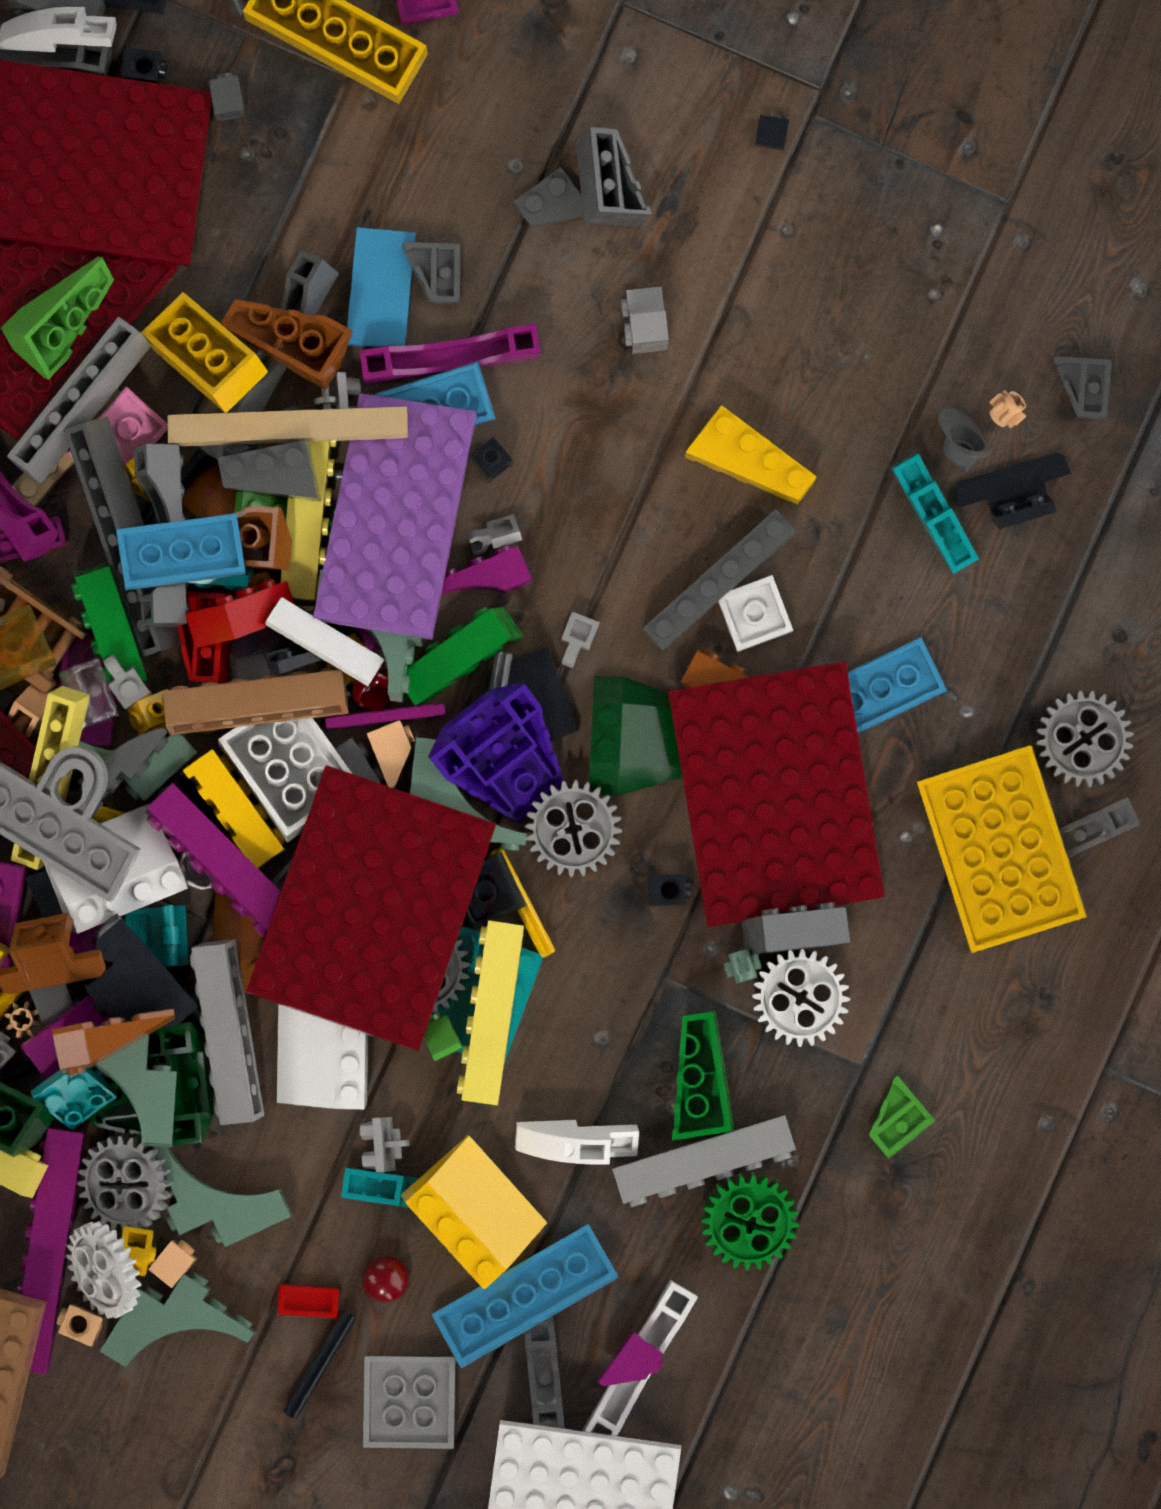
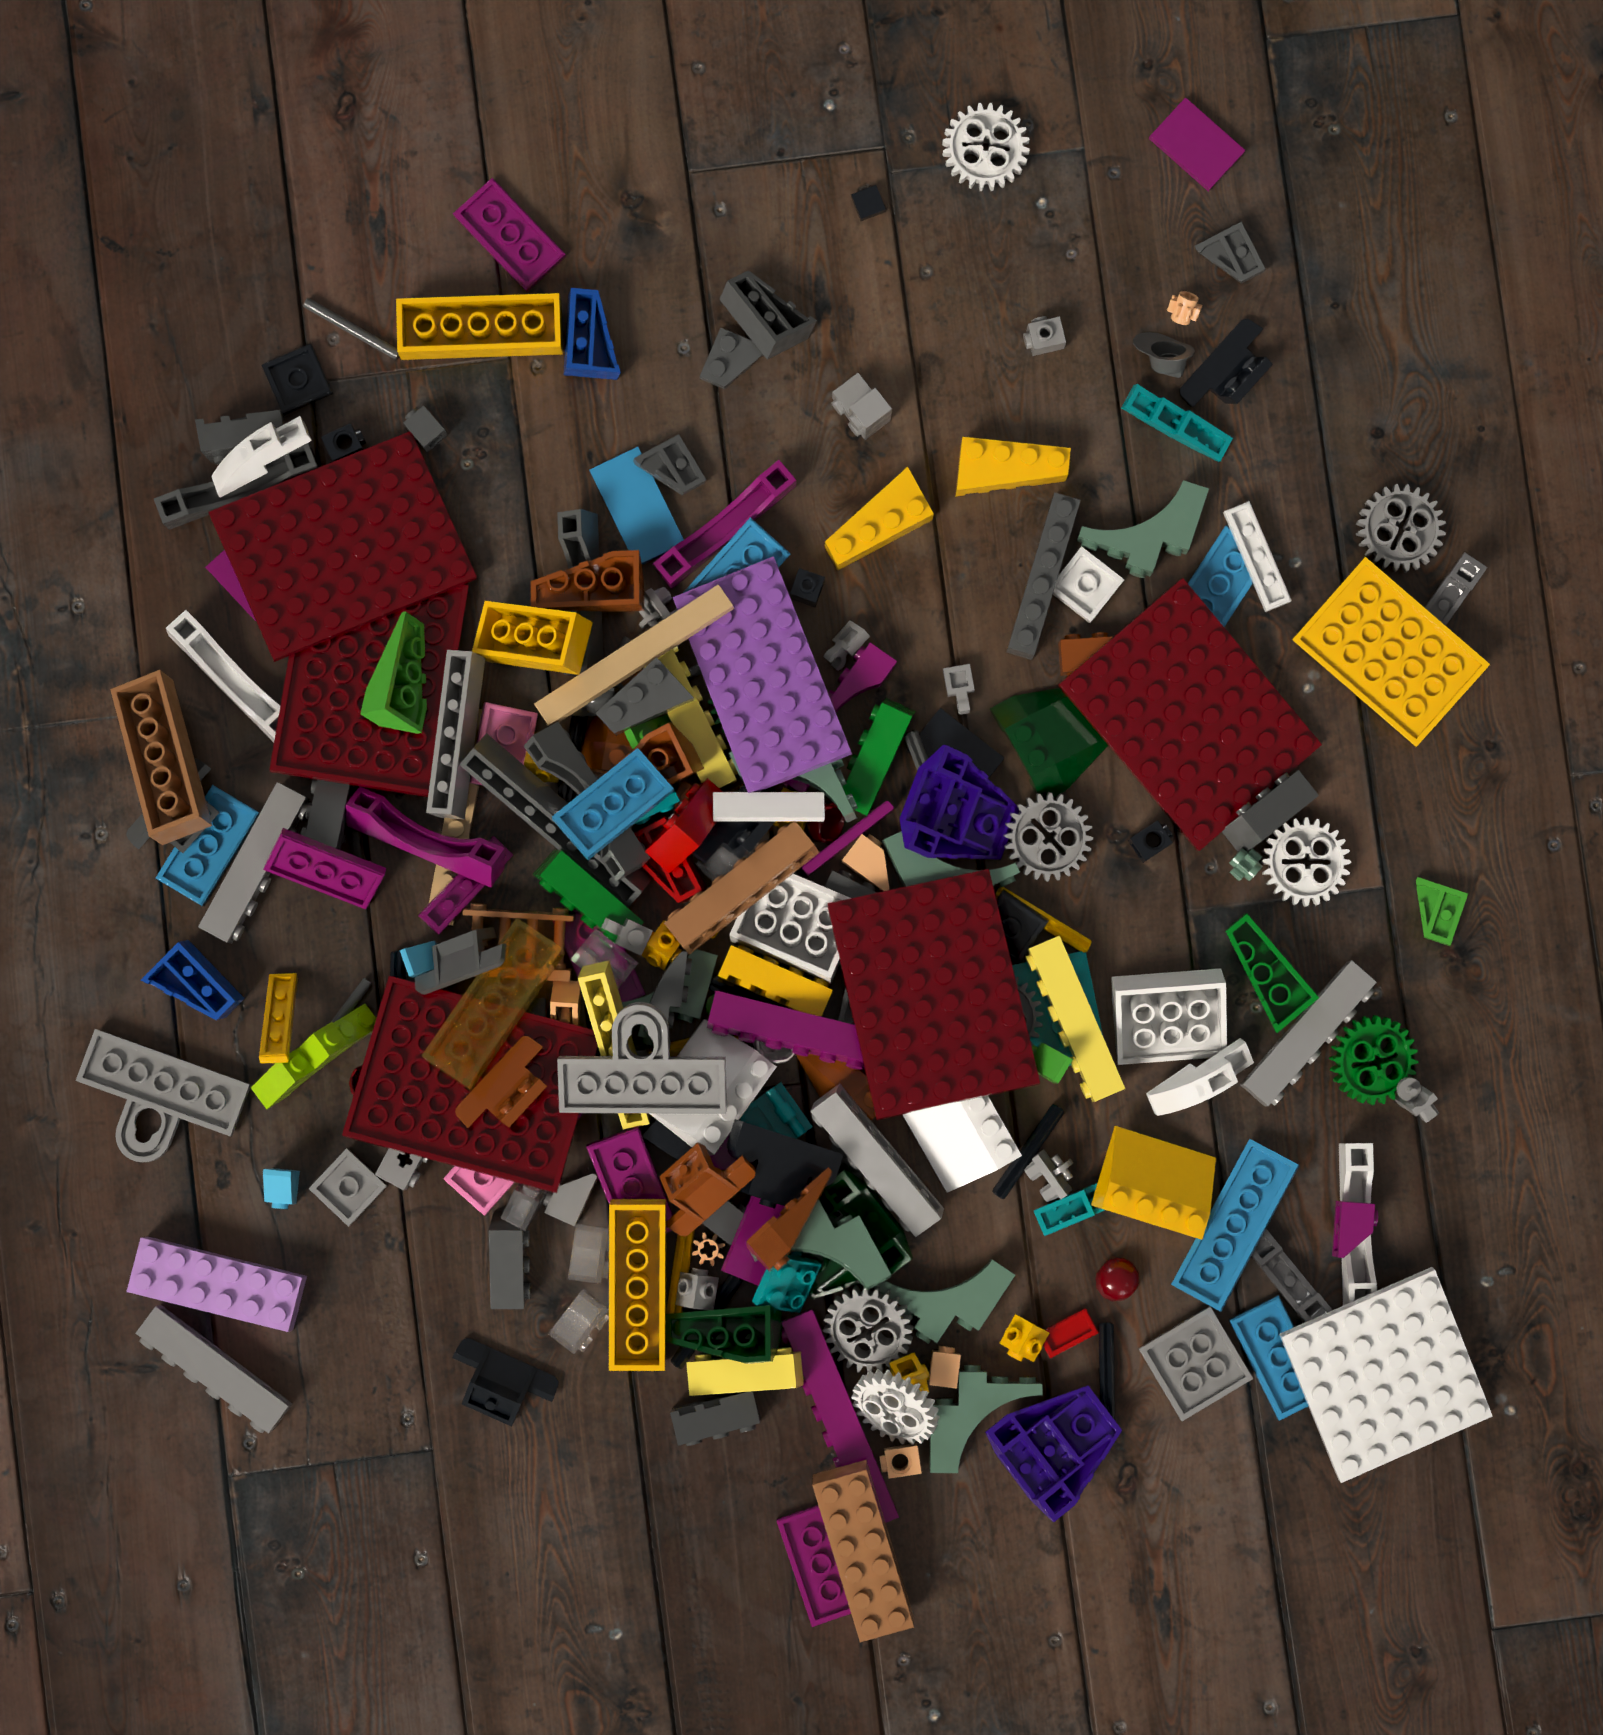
camera: 35 degrees left, 0 degrees up
none -> blue wedge [563,288,621,380]
none -> yellow wedge [825,467,934,571]
none -> white gear [942,103,1030,191]
none -> dark purple wedge [985,1386,1122,1522]
none -> black axle [992,1104,1064,1199]
none -> yellow brick [1000,1314,1049,1362]
none -> light grey brick [1023,316,1066,356]
none -> sand green arch [1077,480,1209,578]
none -> white slope [1111,968,1227,1065]
none -> magenta tile [1149,97,1245,192]
none -> white tile [1223,501,1292,612]
none -> dark azure tile [1229,1295,1308,1421]
none -> light grey hips [1395,1077,1439,1123]

